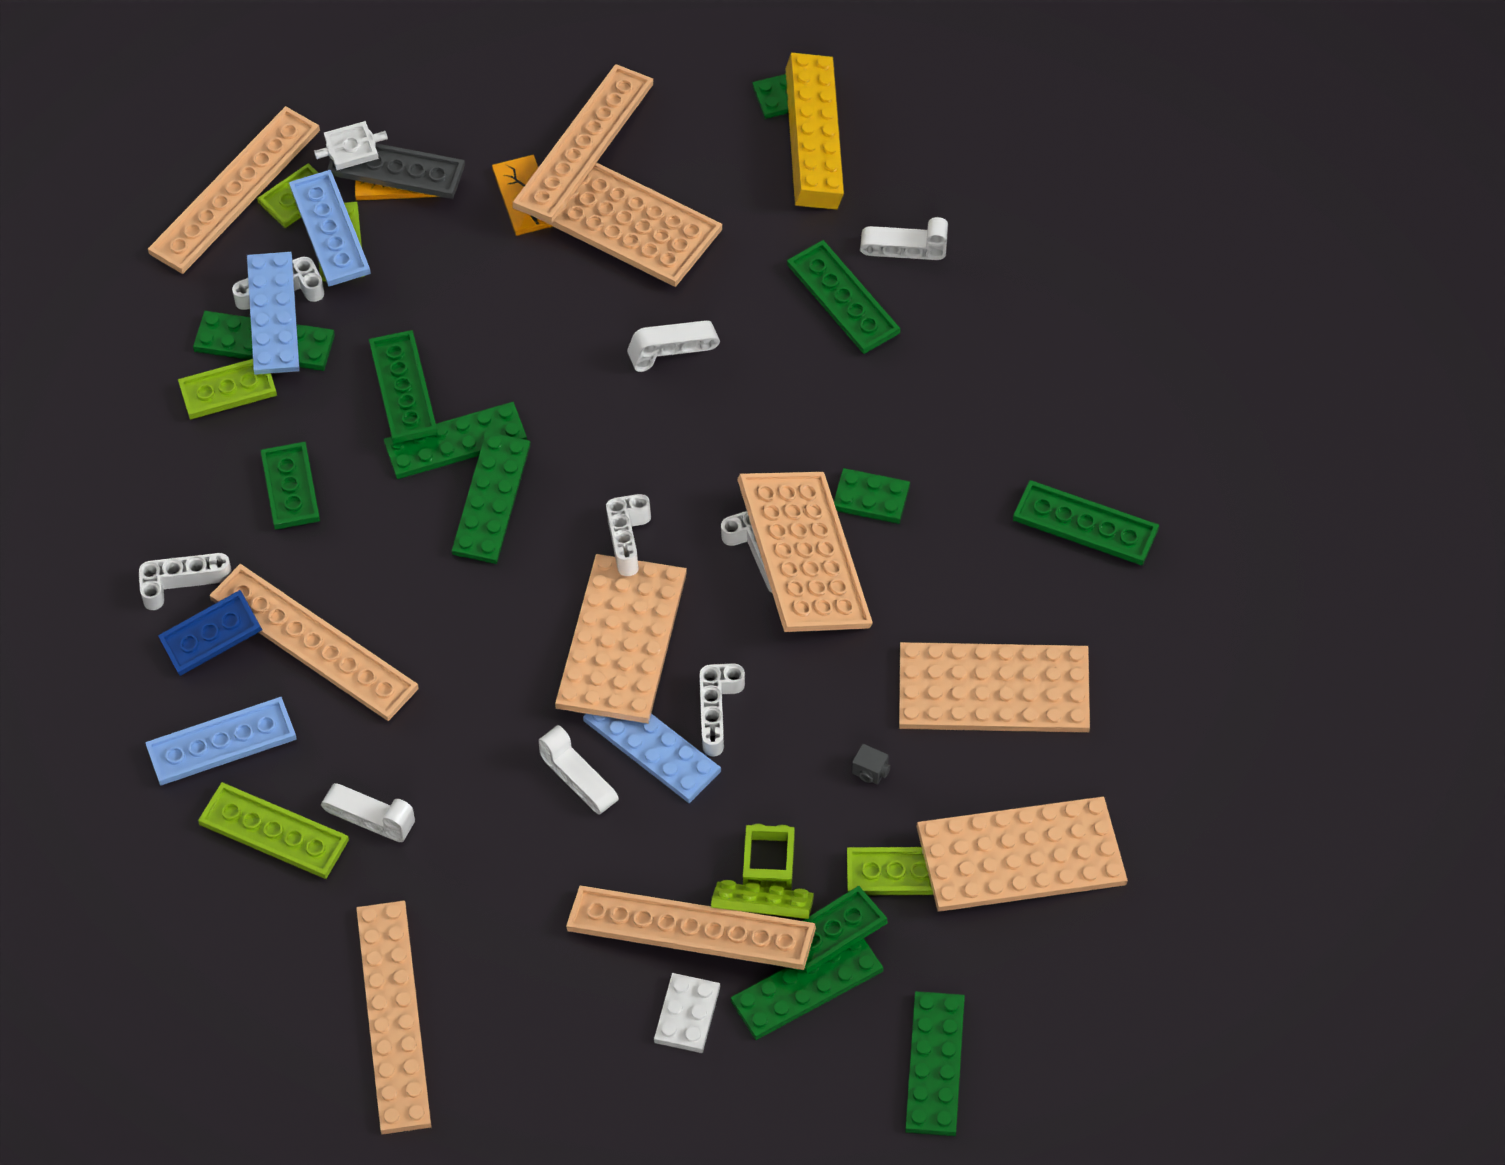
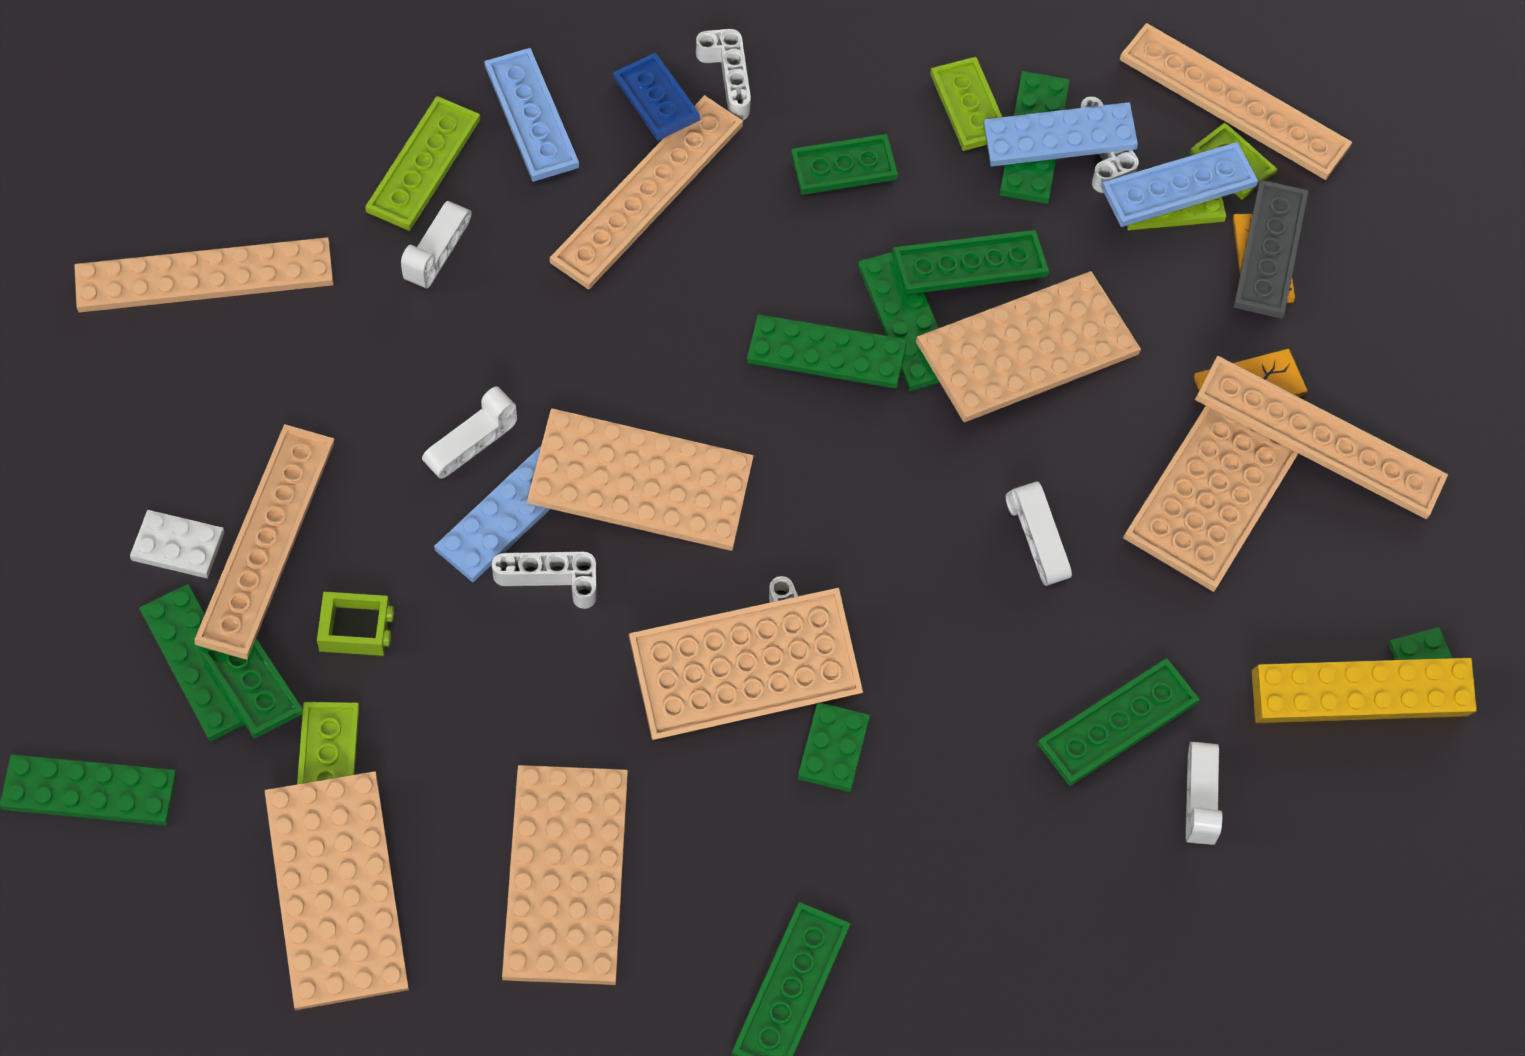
camera: 85 degrees right, 5 degrees up
white plate [314,121,388,170] -> none
white beam [606,494,651,576] -> none
lime plate [711,880,814,919] -> none
dark grey brick [852,744,891,785] -> none
none -> light nougat plate [916,271,1141,422]

